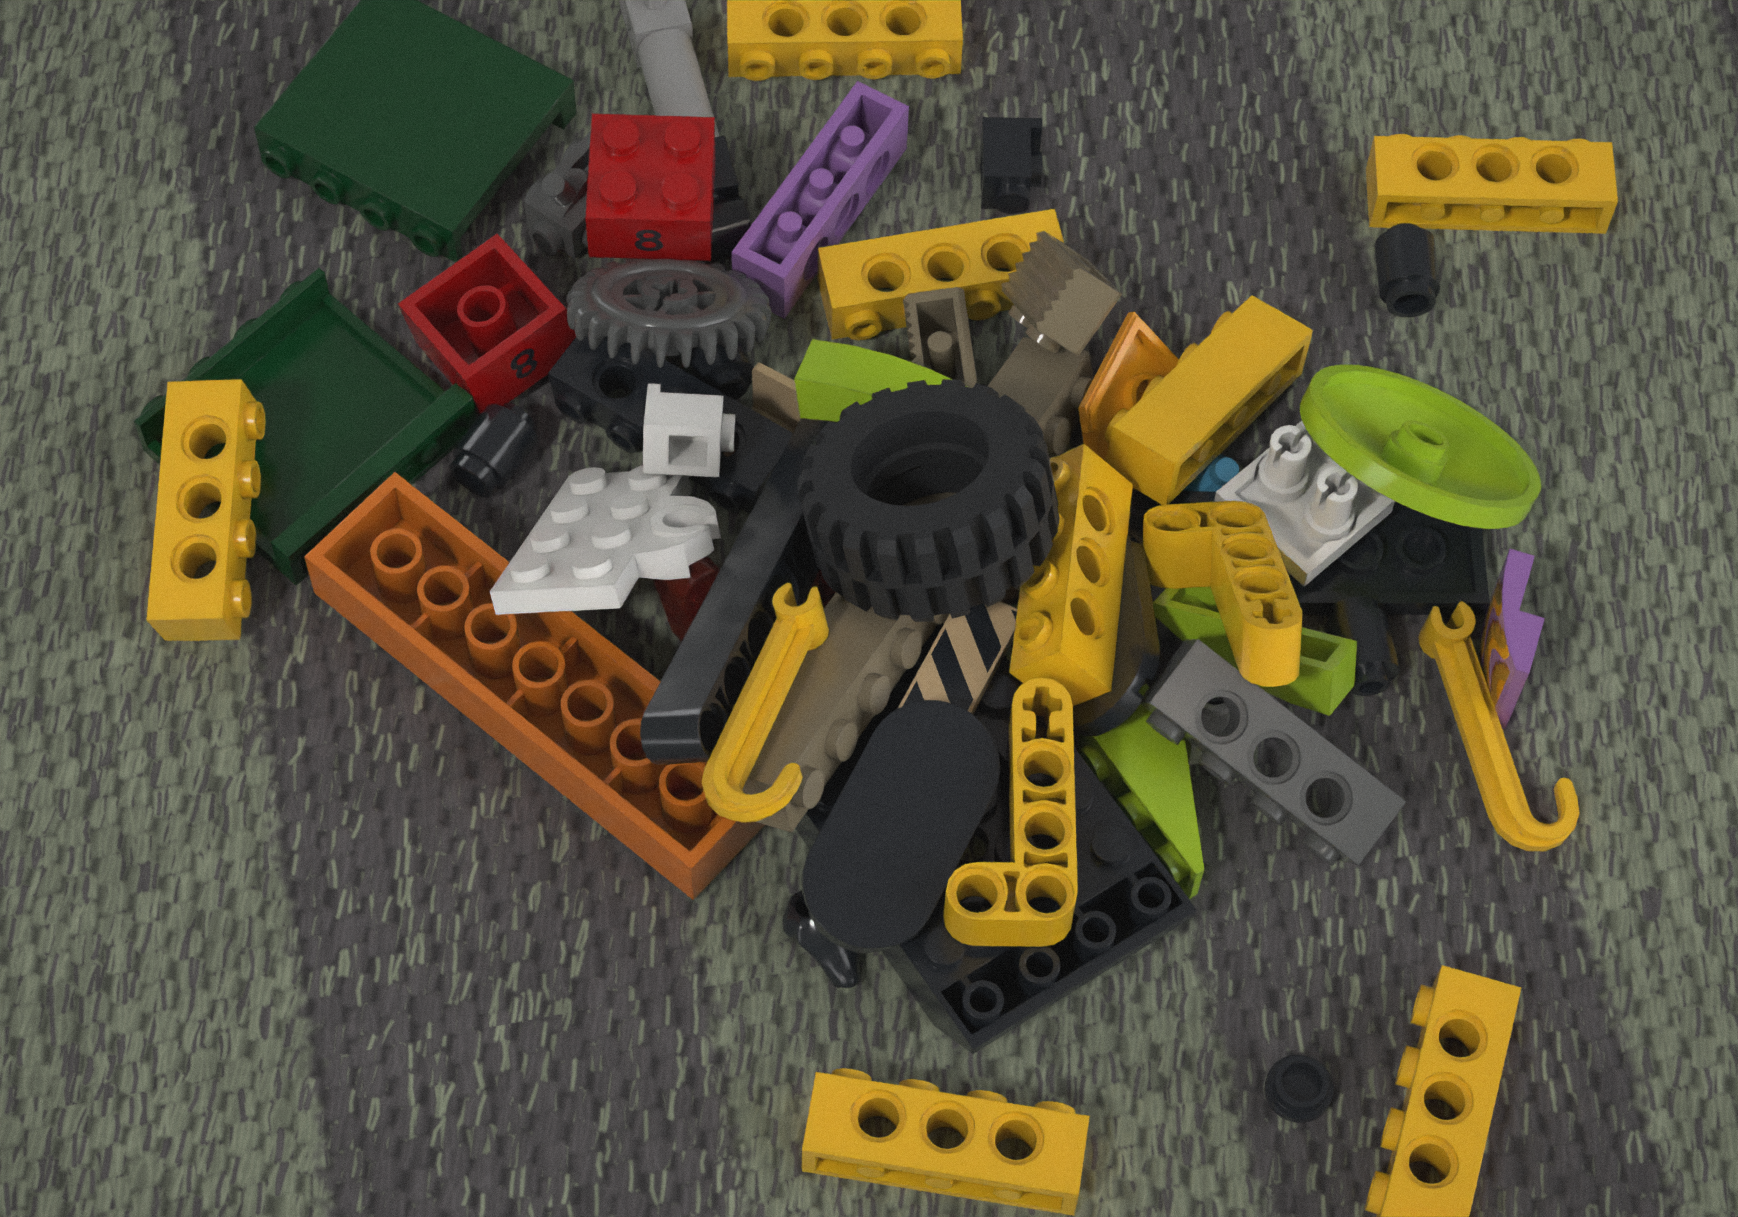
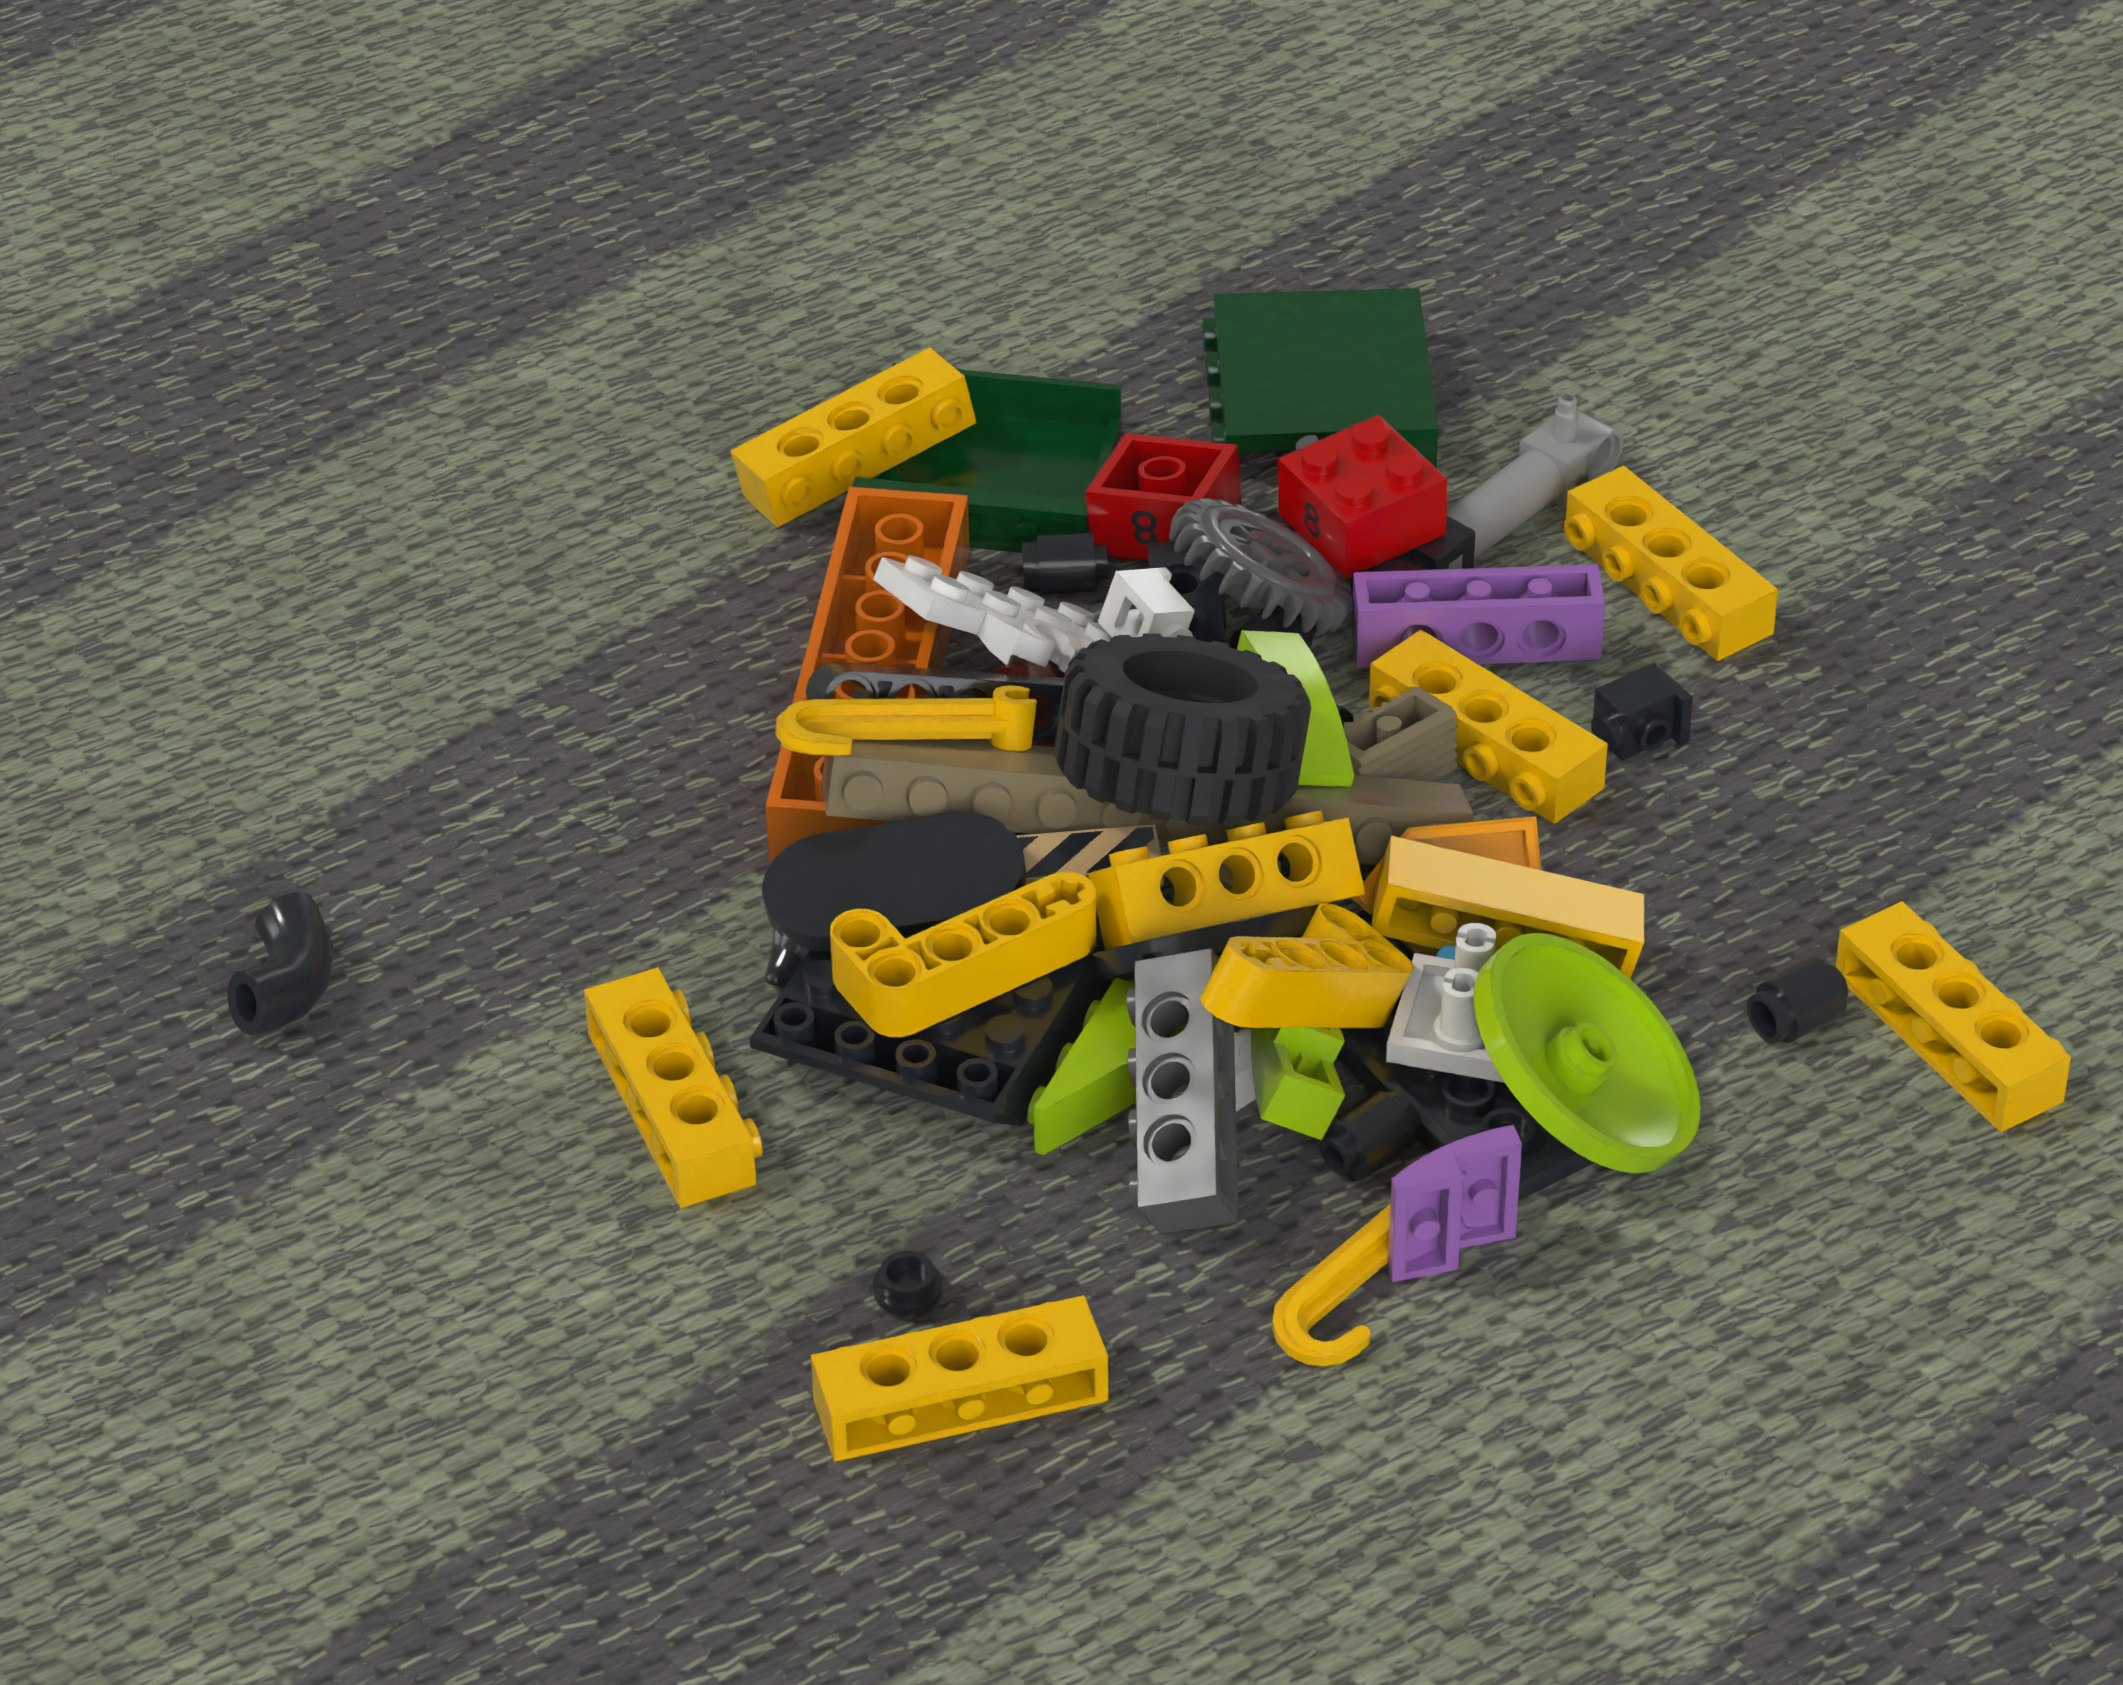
camera: 60 degrees right, 20 degrees down
dark tan brick [1001,231,1122,356] -> none

